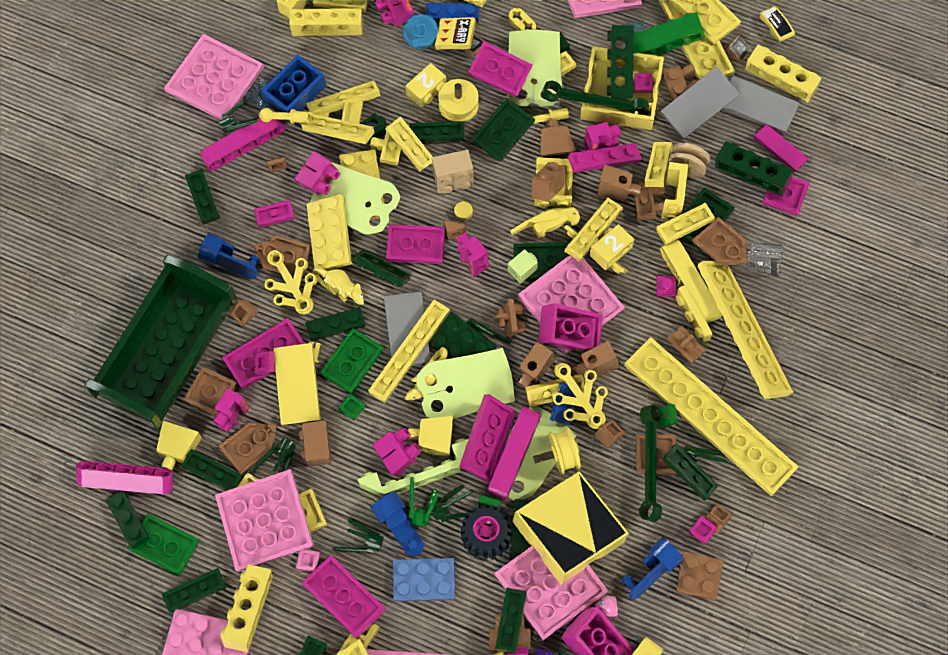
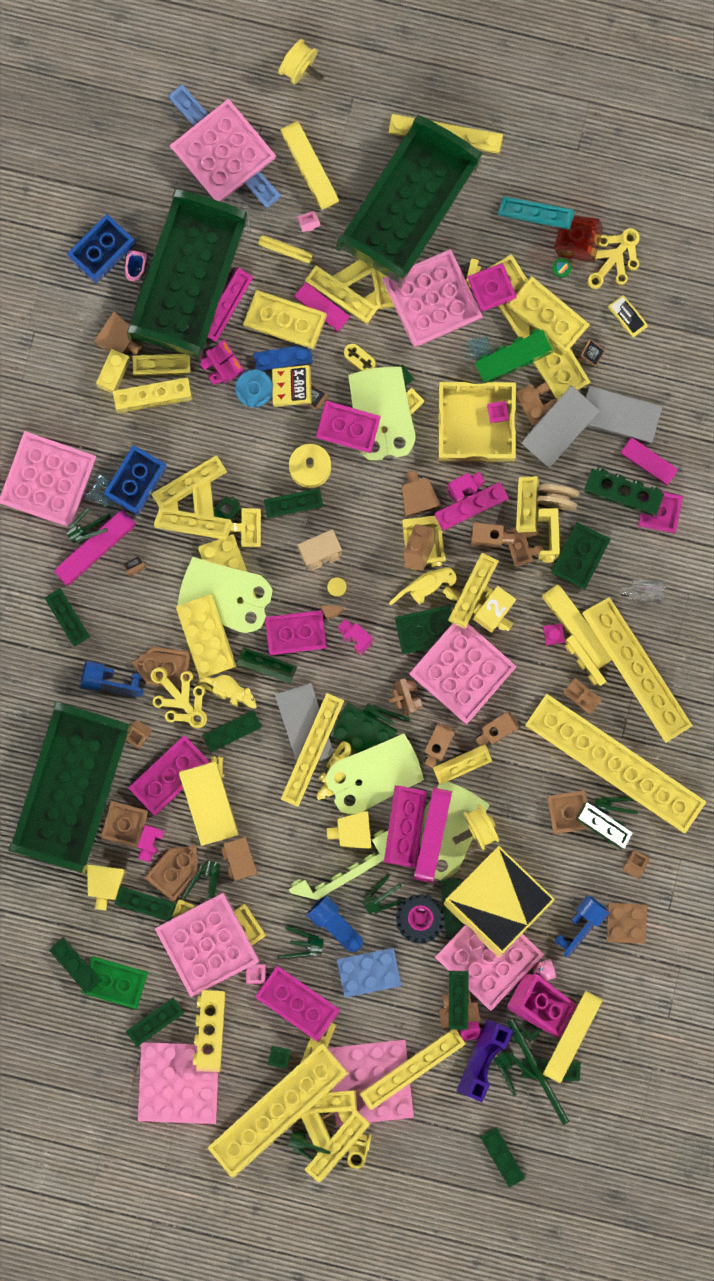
camera: 15 degrees left, 15 degrees up
beam [76,461,173,494] -> none
dark pink plate [254,200,295,228] -> none
dark pink plate [255,351,275,375] -> none
light yellow pin [259,108,312,124] -> none
dark pink hips [294,151,341,195] -> none
green tile [320,328,385,394] -> none
green tile [338,393,366,421] -> none
dark pink hips [372,428,421,476] -> none
light yellow plate [386,117,433,172] -> none
light yellow brick [405,63,447,108] -> none
green plant [408,477,439,527] -> none
dark green plate [472,98,535,162] -> none
green tile [478,495,500,510] -> none
yellowish green brick [508,249,538,284] -> none
light yellow pin [532,108,569,124] -> none
dark pink slope [538,303,602,351] -> none
dark green piece [541,81,649,116] -> none
blue tile [550,382,580,425] -> none
light yellow plant [552,363,608,429] -> none
medium nougat slope [595,419,625,448] -> none
dark green brick [607,25,634,101] -> none
dark green piece [639,404,662,522] -> none
light yellow plate [656,203,715,245] -> none
green tile [659,404,678,429] -> none
dark pink plate [689,516,717,545] -> none
medium nougat tile [692,217,747,265] -> none
light yellow brick [745,45,822,103] -> none

